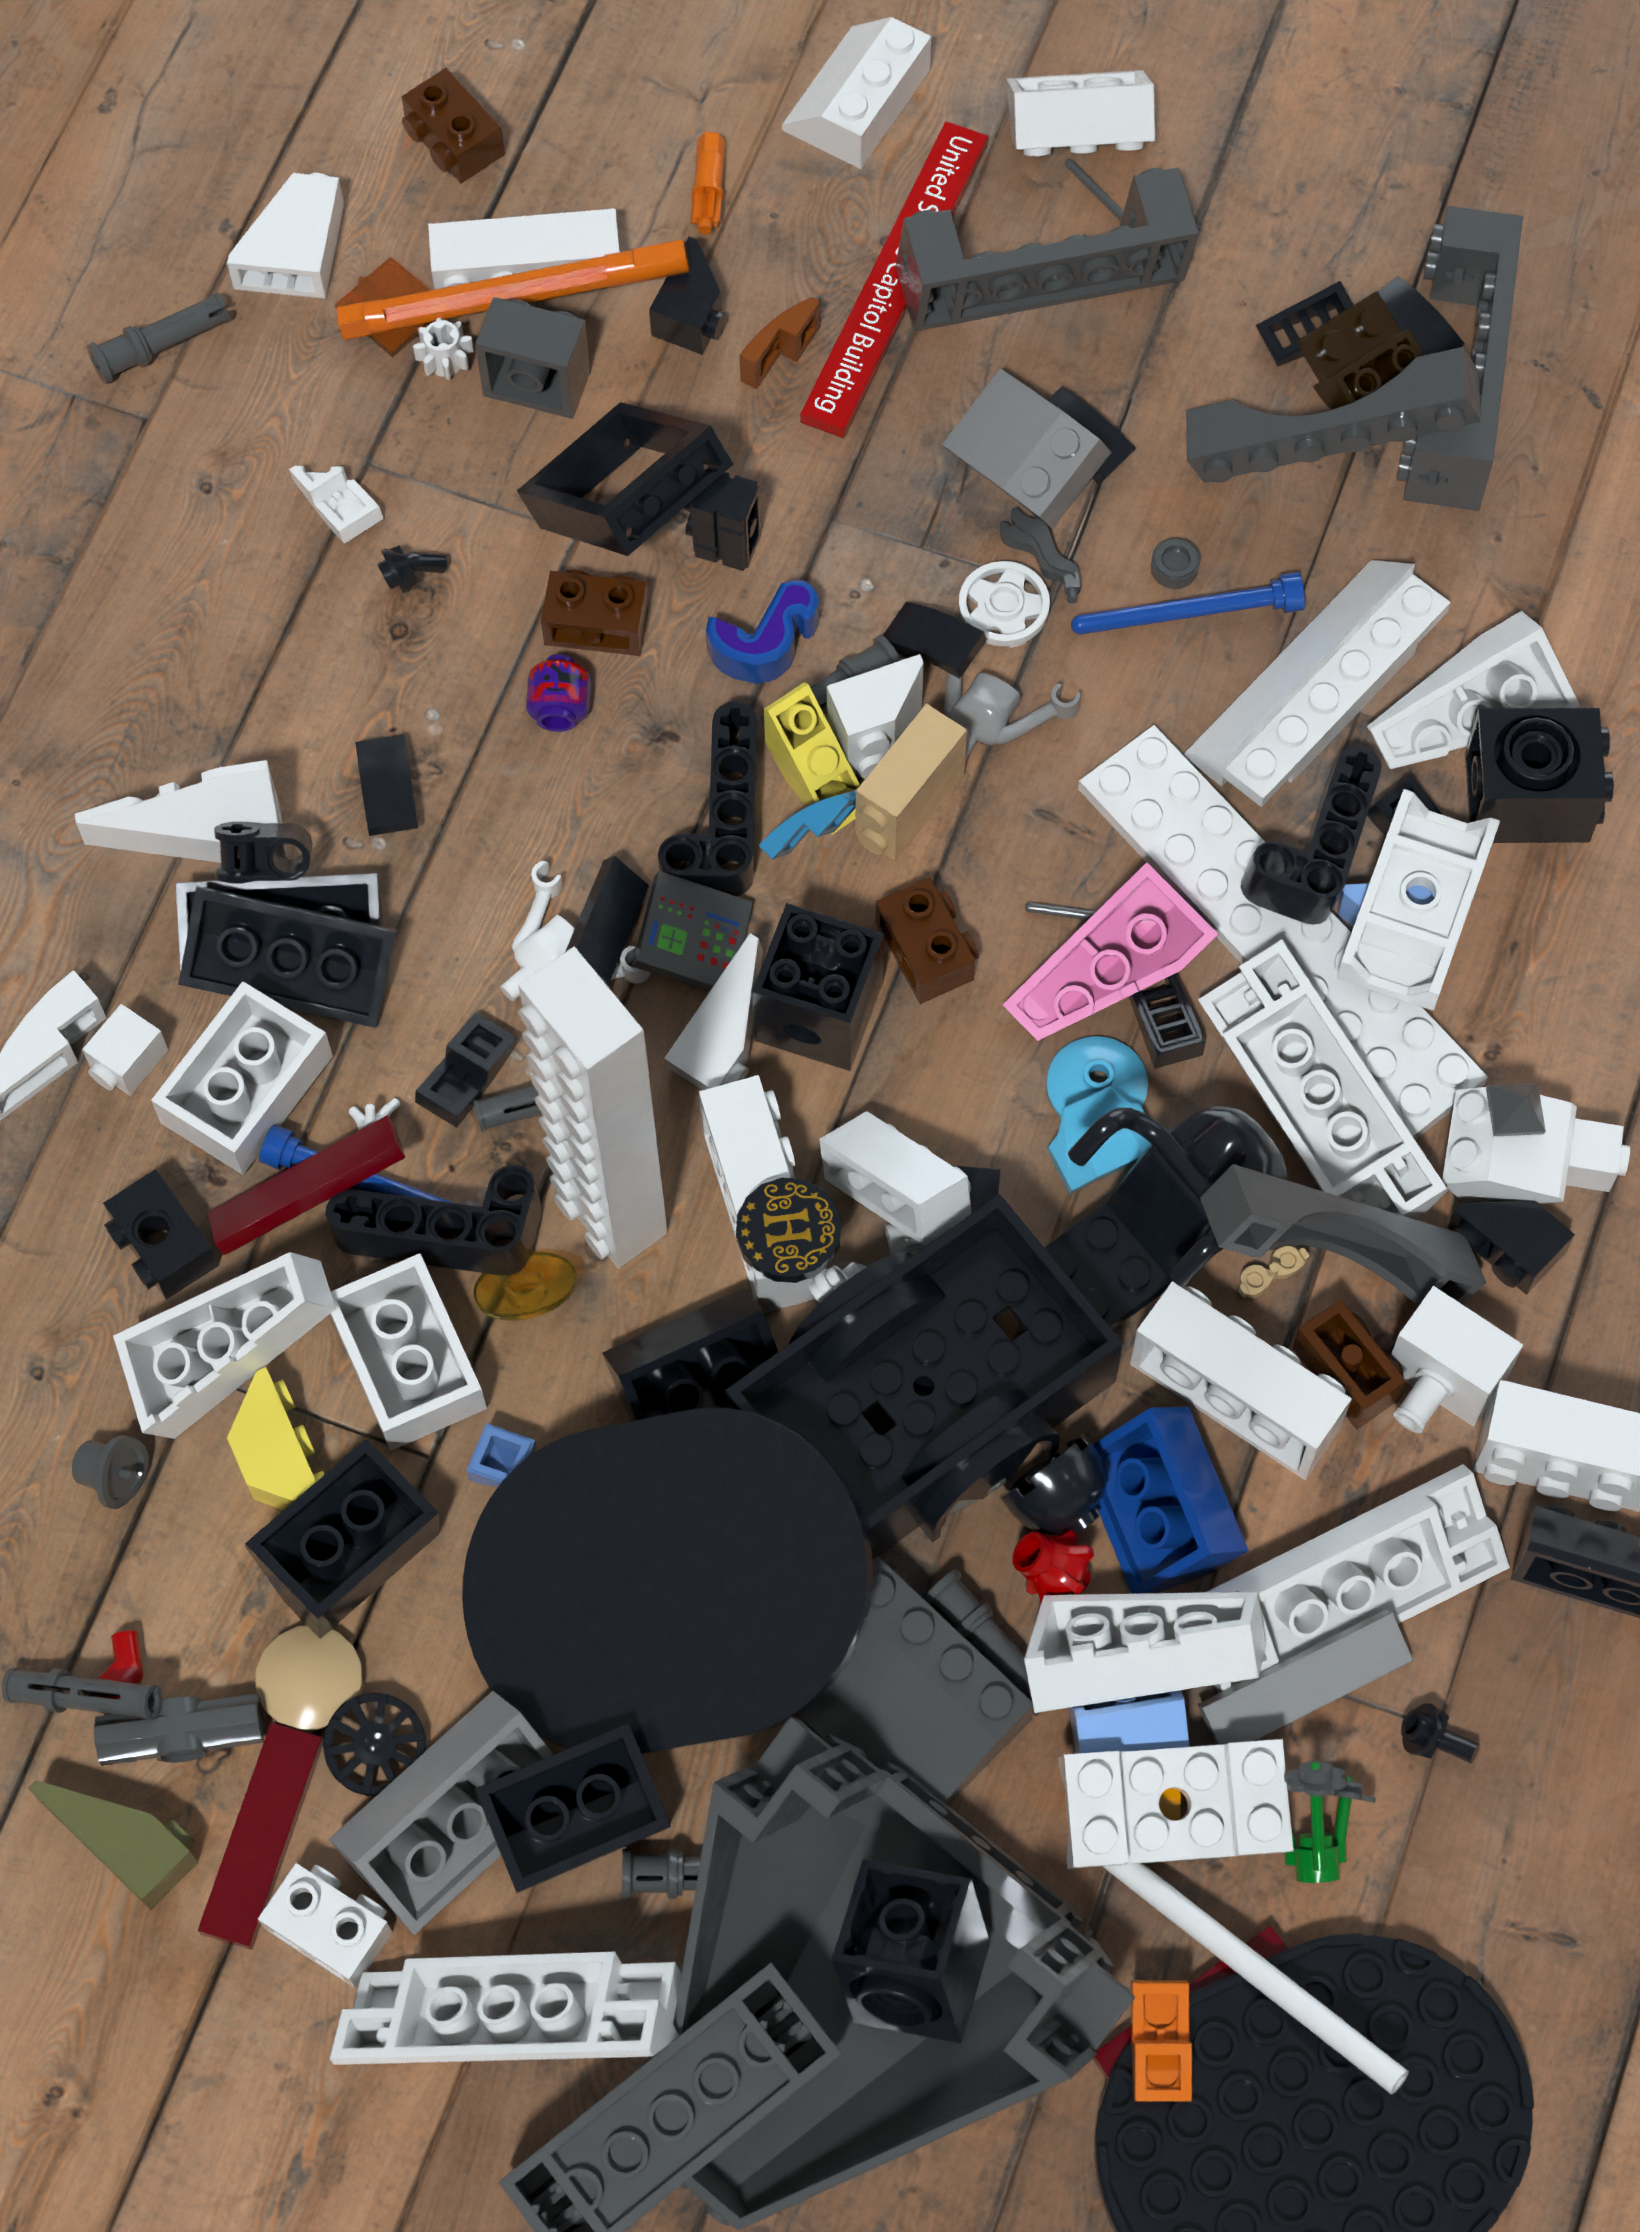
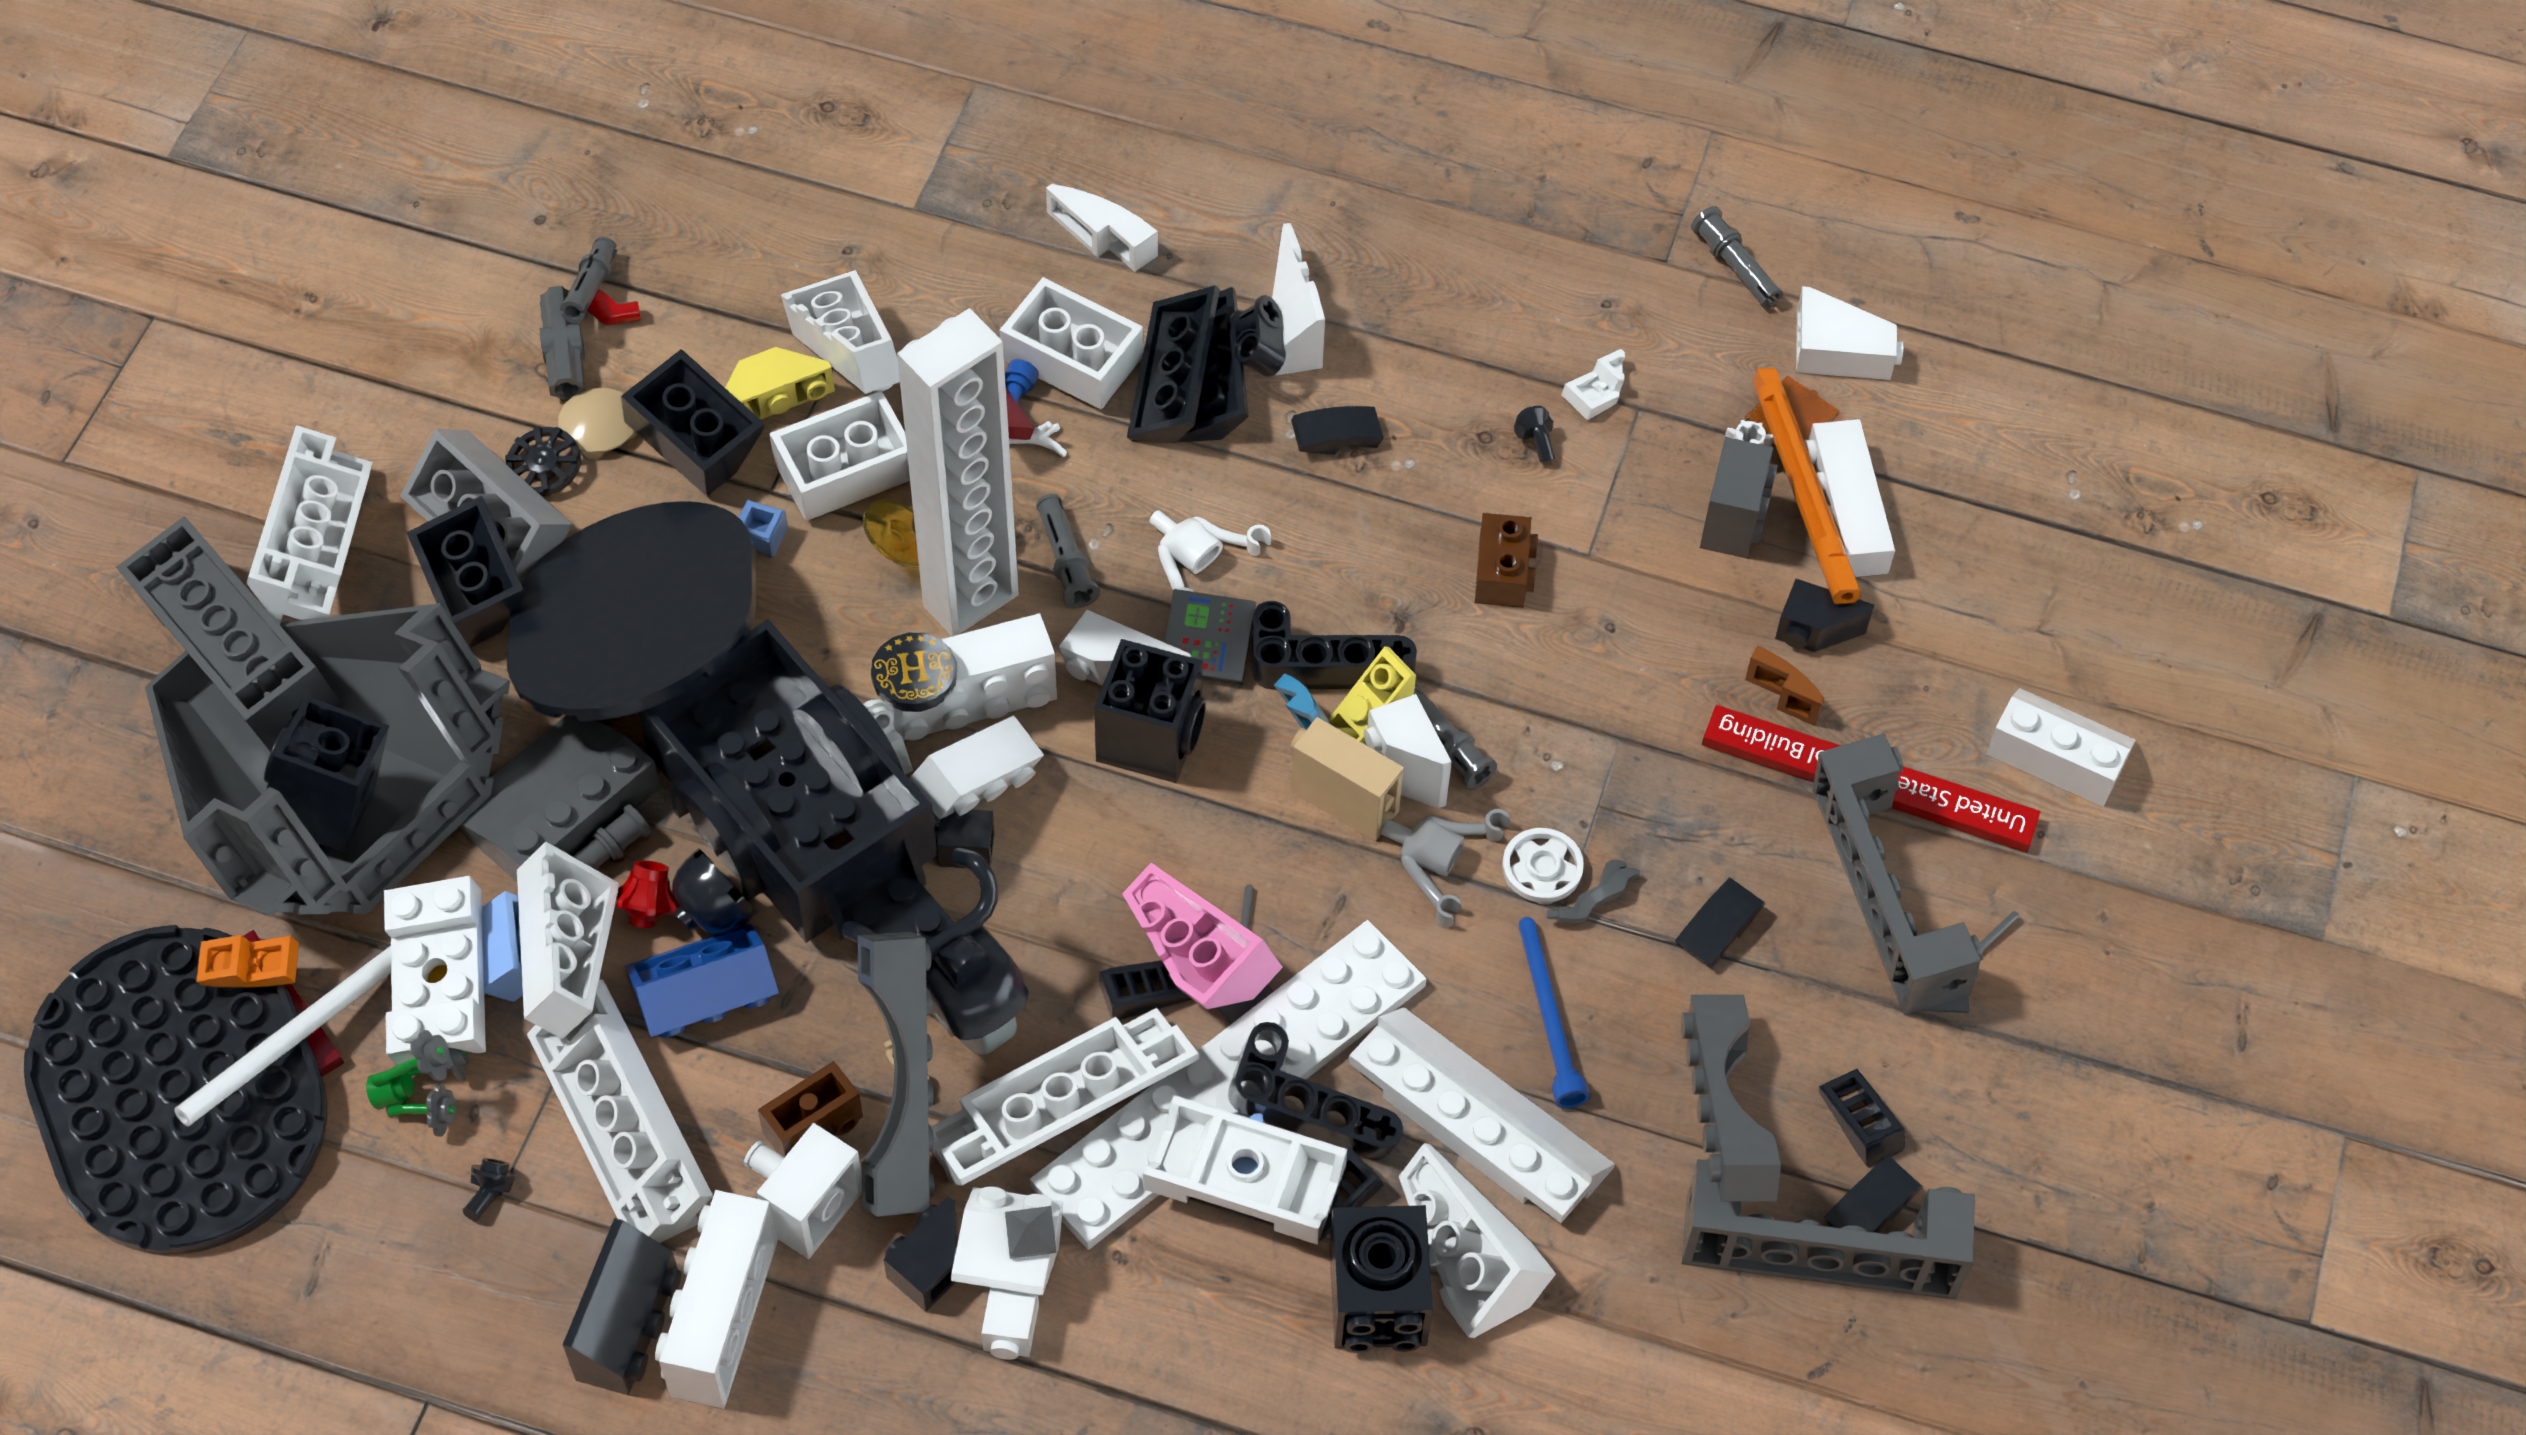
camera: 85 degrees right, 10 degrees down
olive slope [28,1780,198,1910] -> none
dark grey piece [72,1435,149,1509] -> none
white brick [82,1004,169,1096] -> none
black brick [103,1169,219,1300] -> none
dark red tile [197,1722,323,1950] -> none
white brick [258,1863,393,1989] -> none
reddish brown brick [401,68,505,184] -> none
black slope [415,1012,517,1128] -> none
black window [517,402,734,556] -> none
dark purple head [526,655,591,732] -> none
black tile [565,856,649,986] -> none
black slope [602,1288,778,1421] -> none
black brick [684,472,761,571] -> none
orange piece [690,132,725,234] -> none
blue animal [706,580,819,684] -> none
reddish brown brick [875,877,979,1004] -> none
black slope [883,602,986,679] -> none
light grey slope [942,368,1111,529] -> none
white slope [1006,70,1155,156] -> none
medium azure dish [1046,1036,1148,1117] -> none
medium azure slope [1047,1086,1151,1194] -> none
white brick [1130,1281,1352,1481] -> none
dark grey tile [1151,538,1200,589] -> none
light grey tile [1197,1609,1413,1745] -> none
dark brown brick [1295,290,1424,410] -> none

